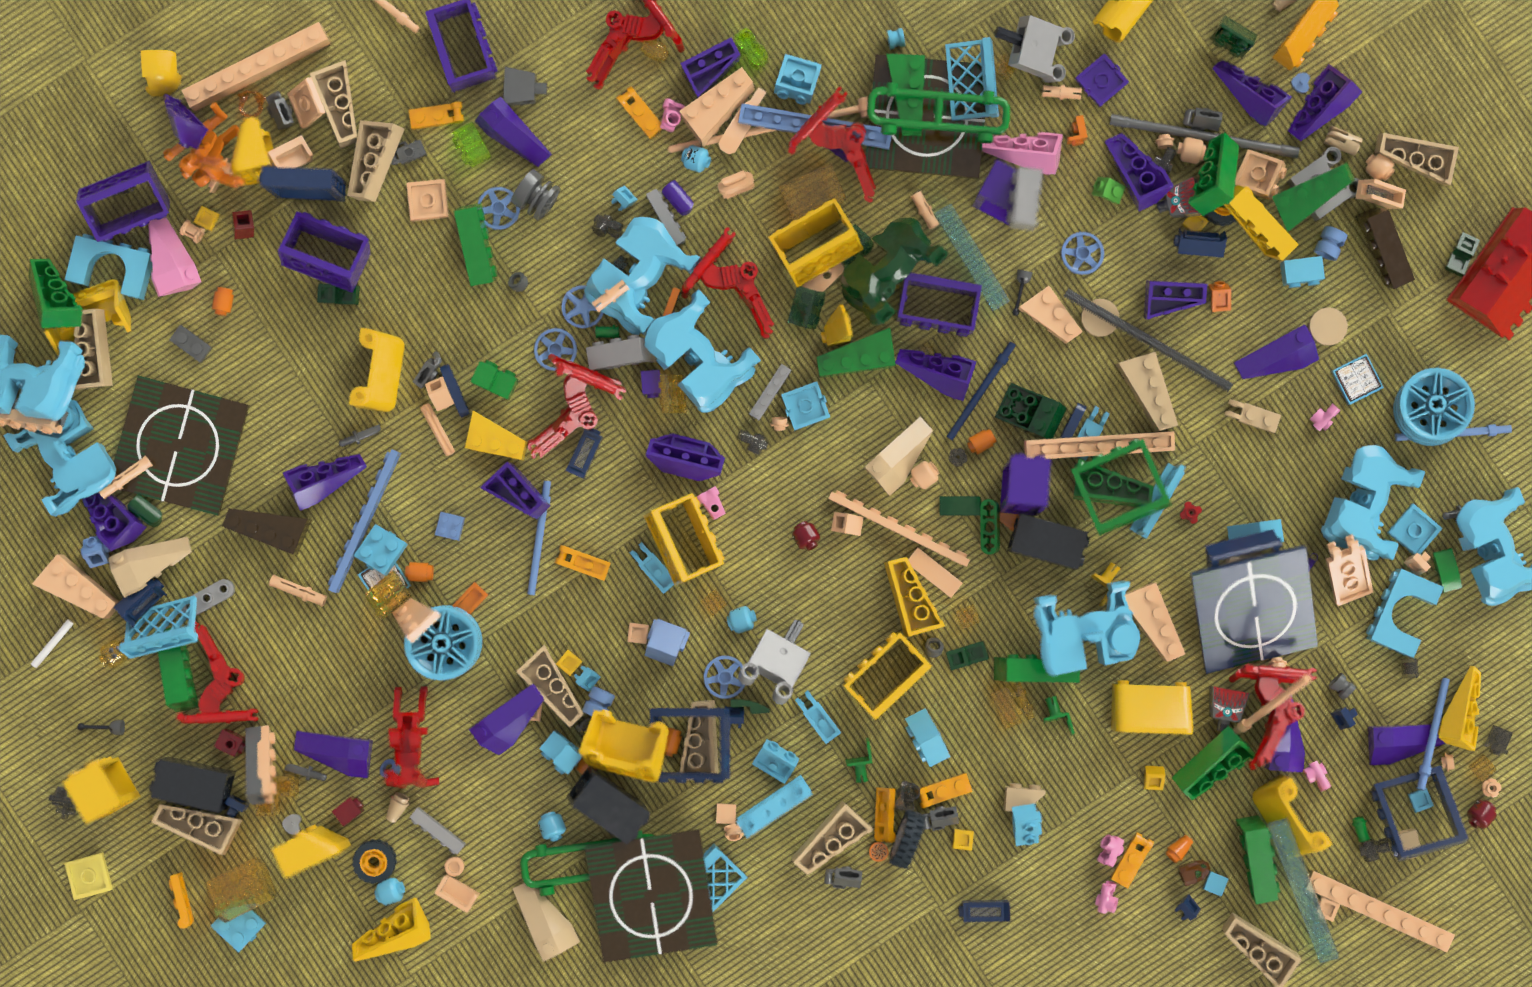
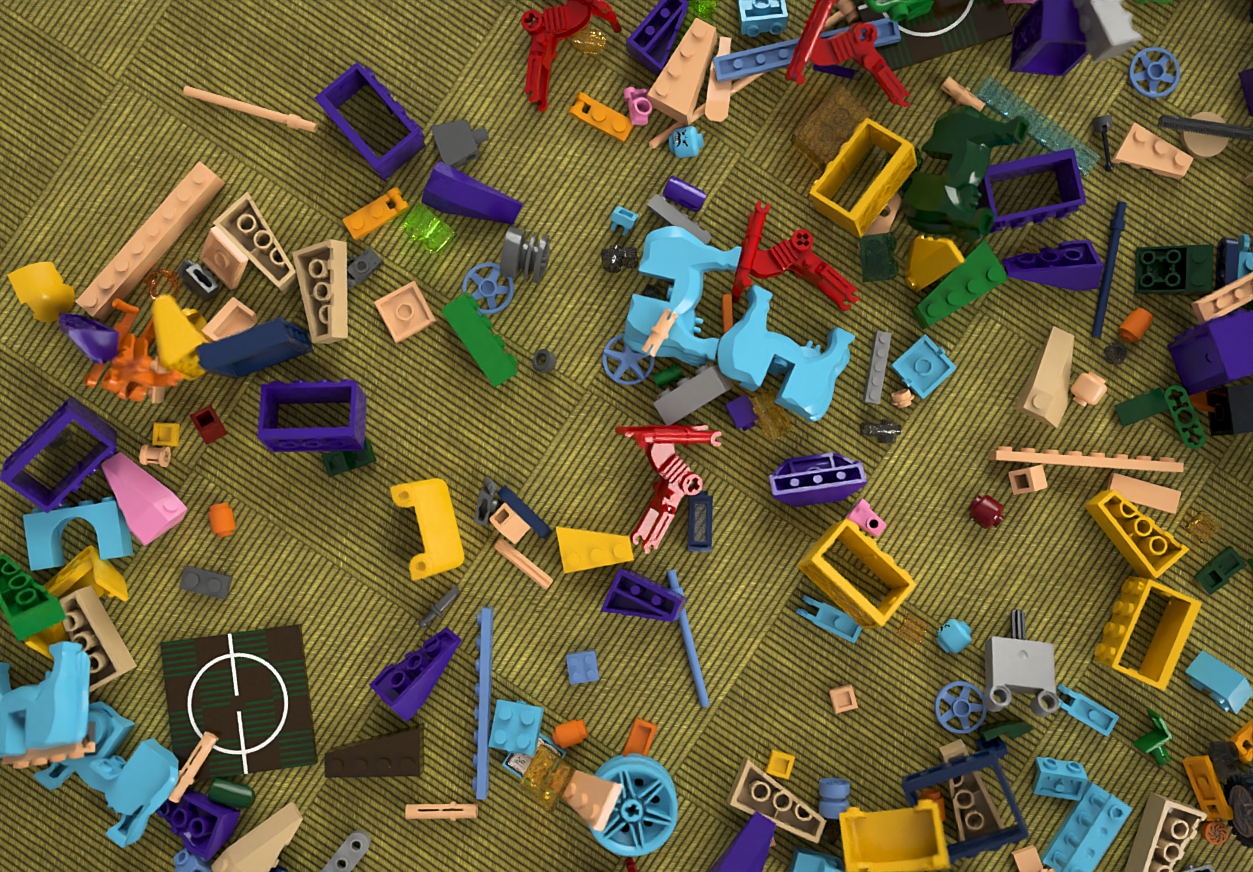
camera: 25 degrees left, 0 degrees up
green brick [470,360,519,400] -> none
medium blue wheel [534,328,577,371] -> none
light orange plate [554,545,611,581] -> none
medium azure tile [574,666,601,692] -> none
medium blue plate [645,619,690,666] -> none
light nougat piece [718,170,755,199] -> none
dark grey piece [924,638,944,658] -> none

